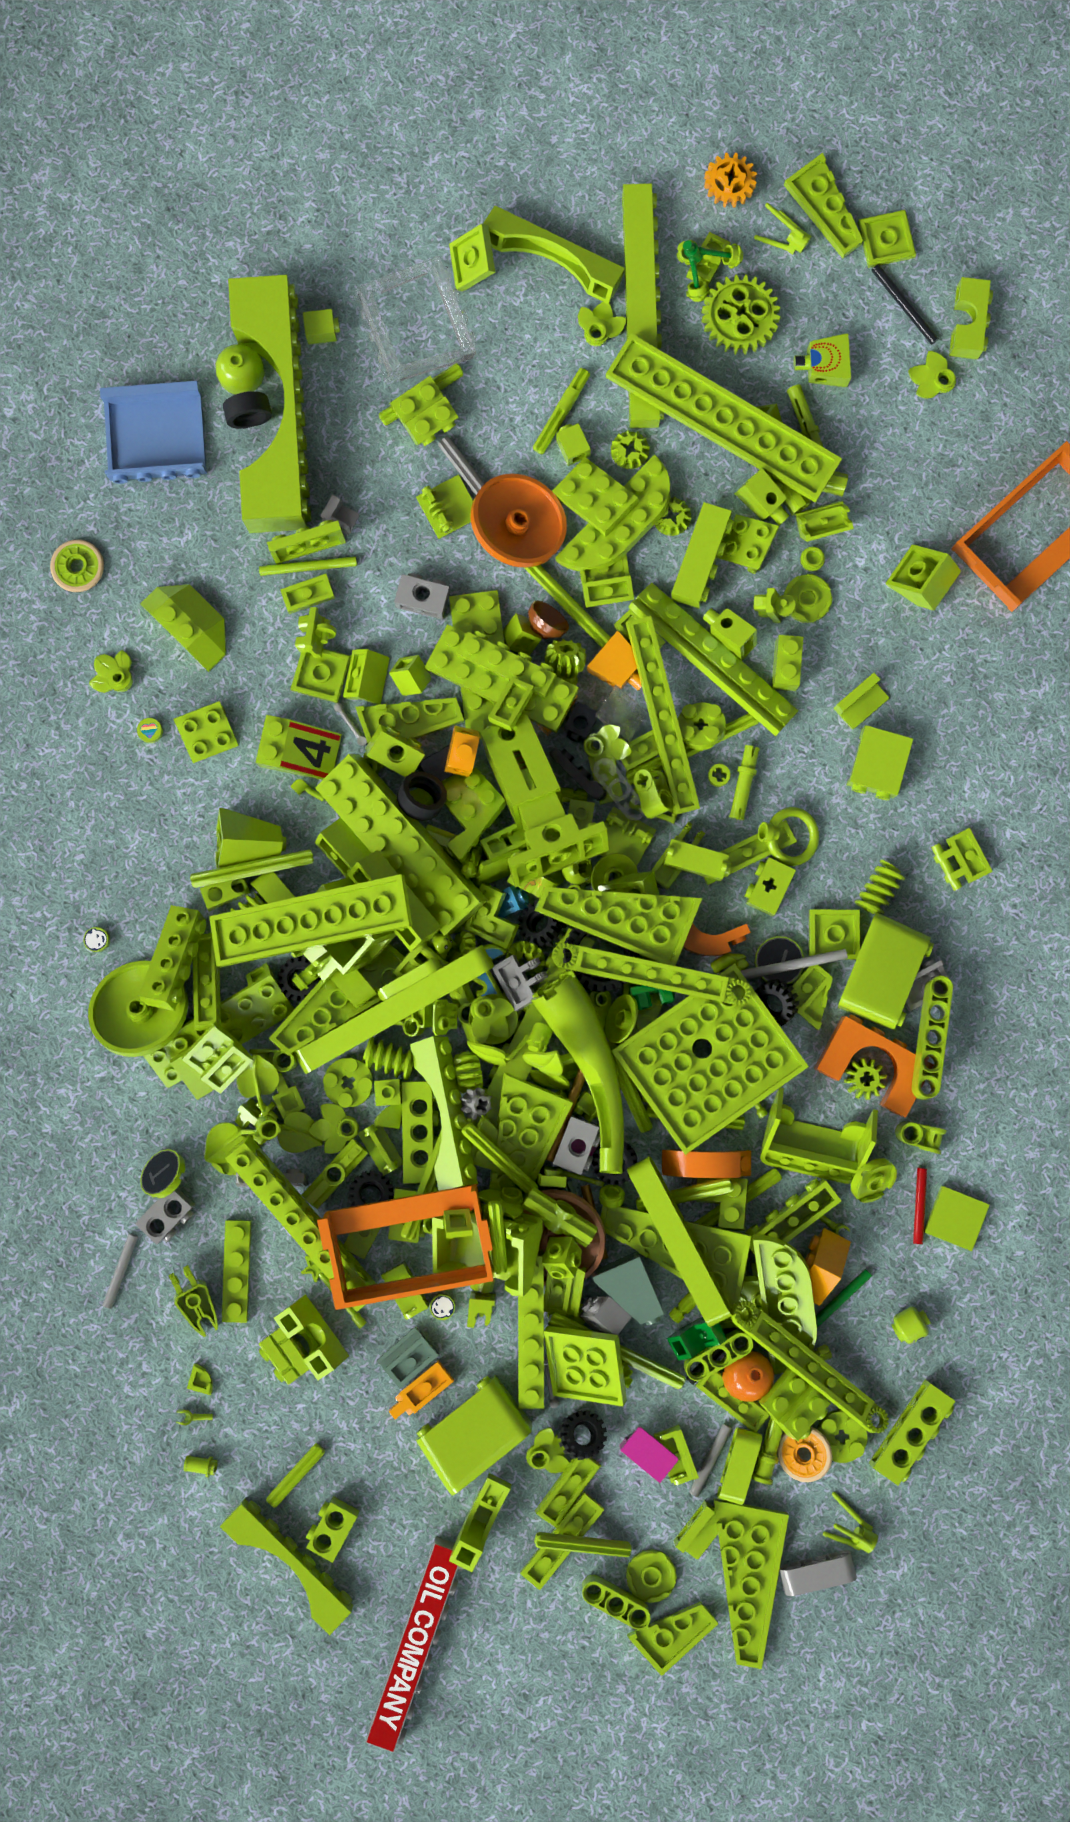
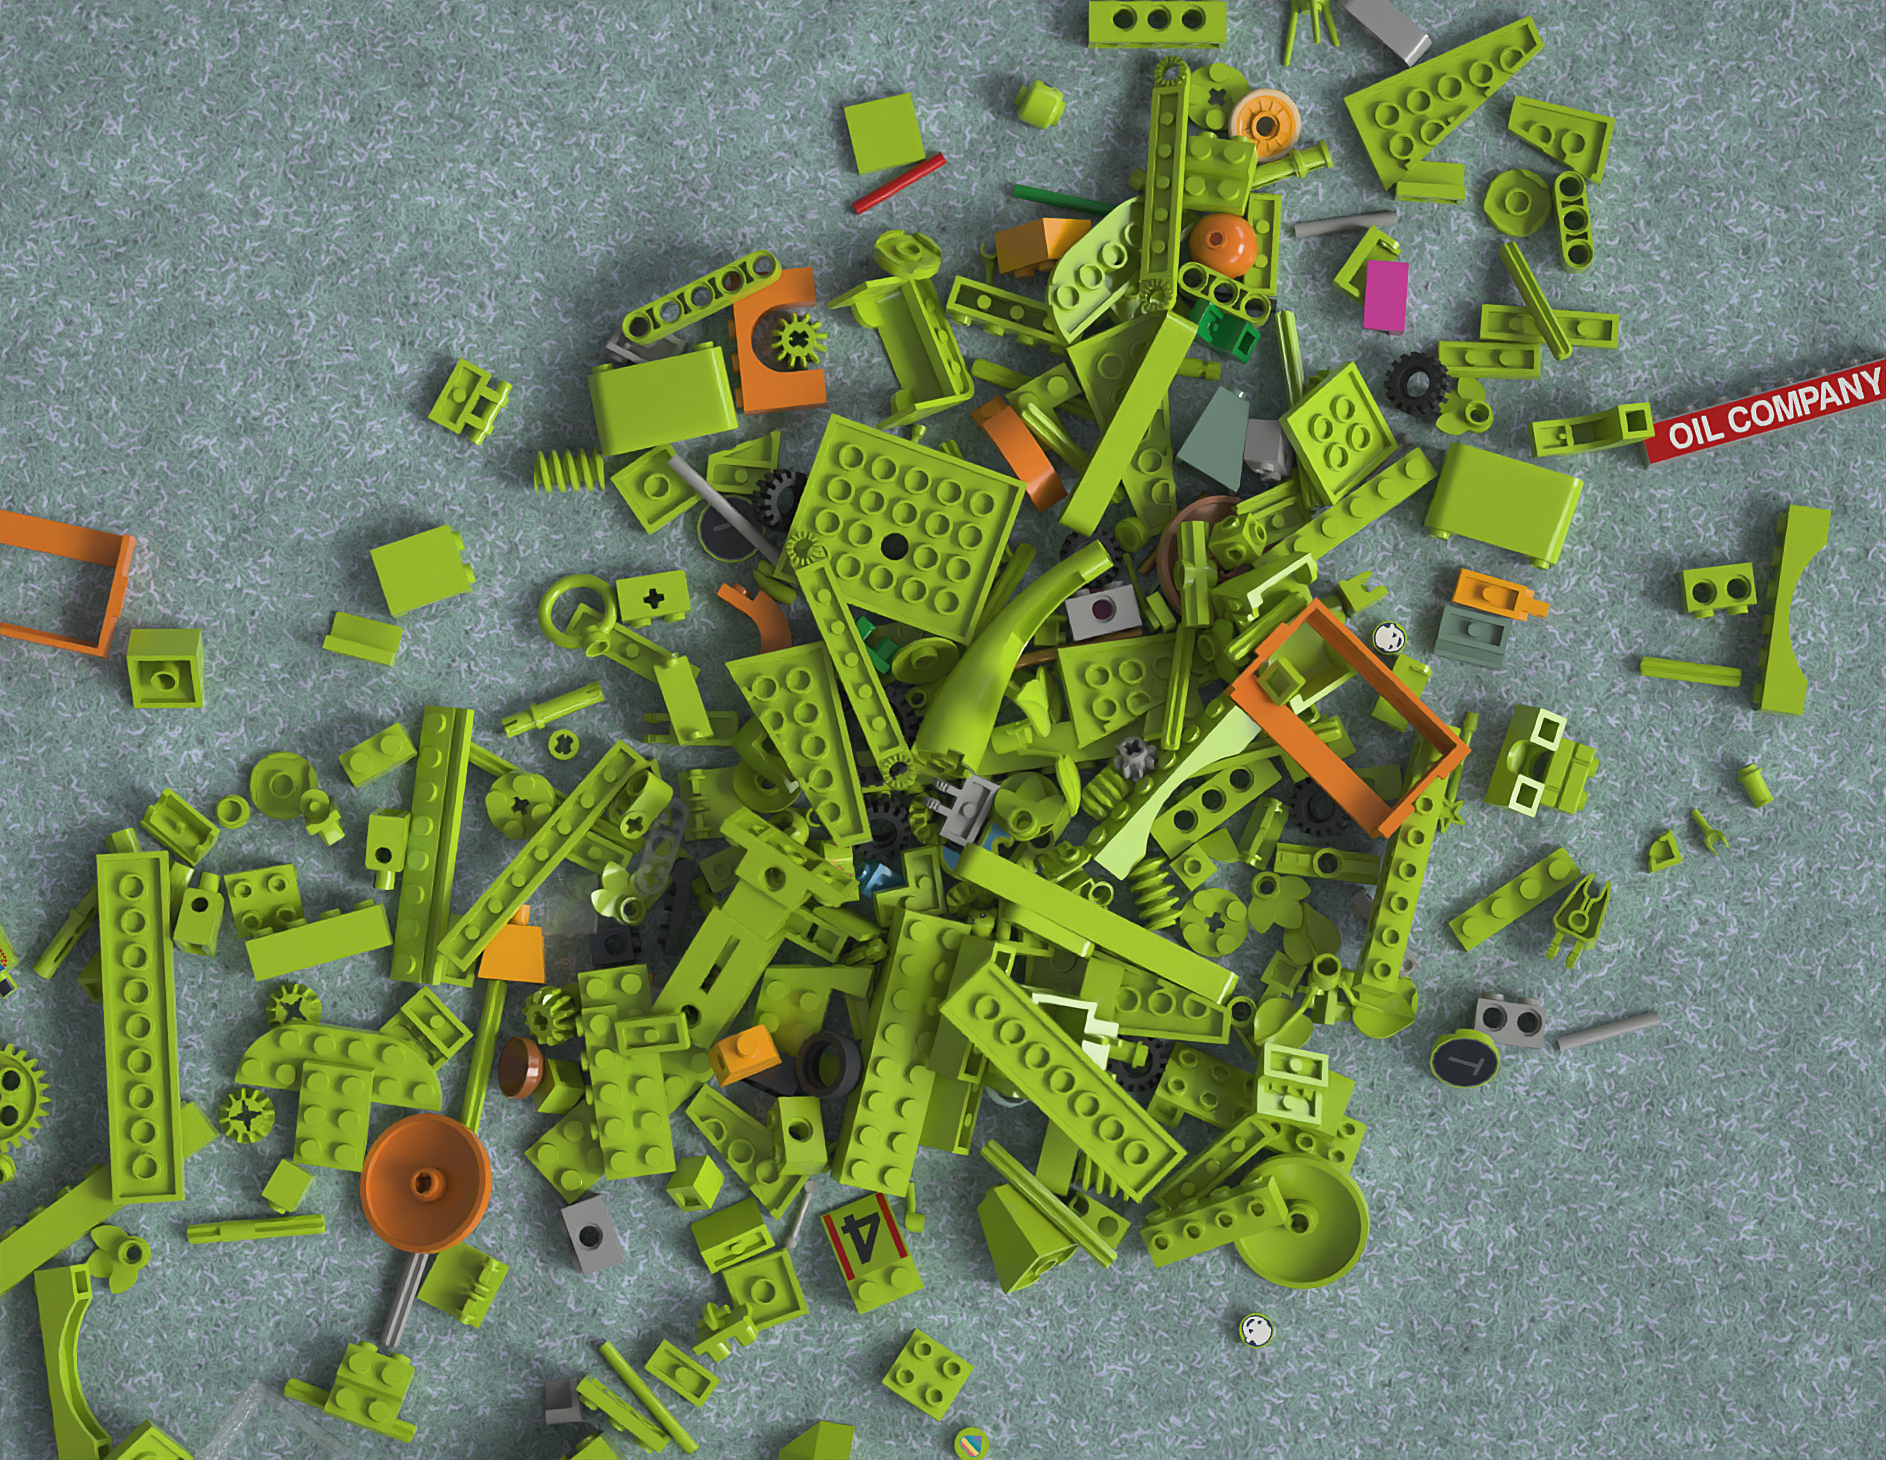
camera: 125 degrees left, 0 degrees up
lime beam [717,1427,762,1505] -> none
lime piece [895,1121,947,1155] -> none

